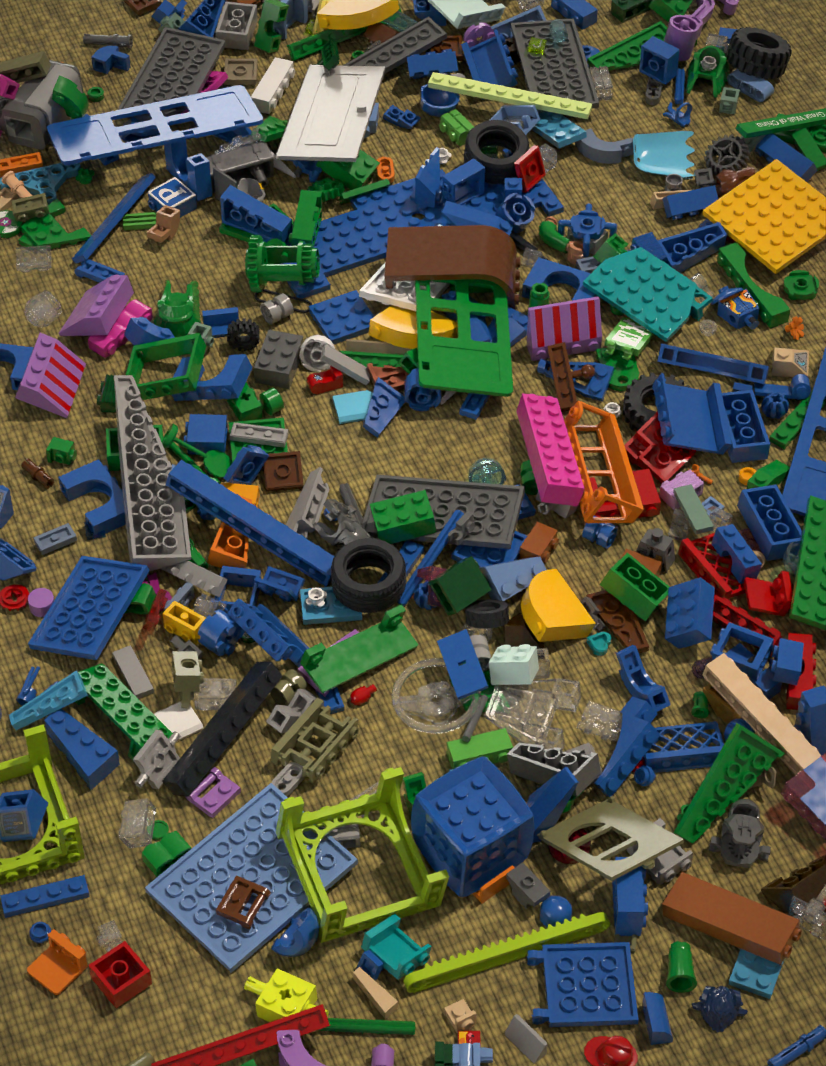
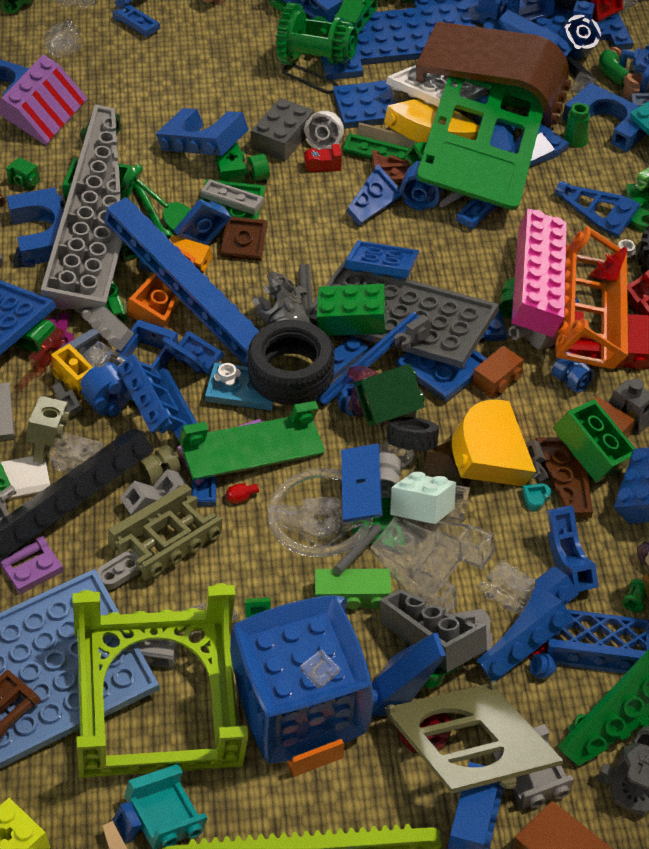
camera: 15 degrees right, 0 degrees up
medium lavender slope [59,275,134,336] -> none
dark pink brick [88,299,153,358] -> none
blue brick [124,317,175,345] -> none
green window [126,333,206,400] -> none
green piece [153,280,201,337] -> none
blue brick [184,414,228,454] -> none
sand green brick [187,322,214,353] -> none
blue panel [202,307,241,338] -> none
black tyre [227,318,260,351] -> none
light grey wheel [260,293,294,325] -> none
blue cylinder [272,908,319,957] -> none
light grey wedge [286,467,330,539] -> none
light grey tile [321,344,370,385] -> none
medium azure tile [332,390,372,424] -> none
clear light blue cylinder [468,457,506,485] -> none
medium blue wedge [479,557,547,601] -> none
dark grey brick [506,862,551,909] -> none
medium lavender slope [526,296,602,361] -> none
blue hair [540,895,572,928] -> none
reddish brown plate [547,342,595,412] -> none
none -> clear tile [300,649,340,689]
none -> blue plate [345,240,419,279]
none -> red piece [589,247,628,282]

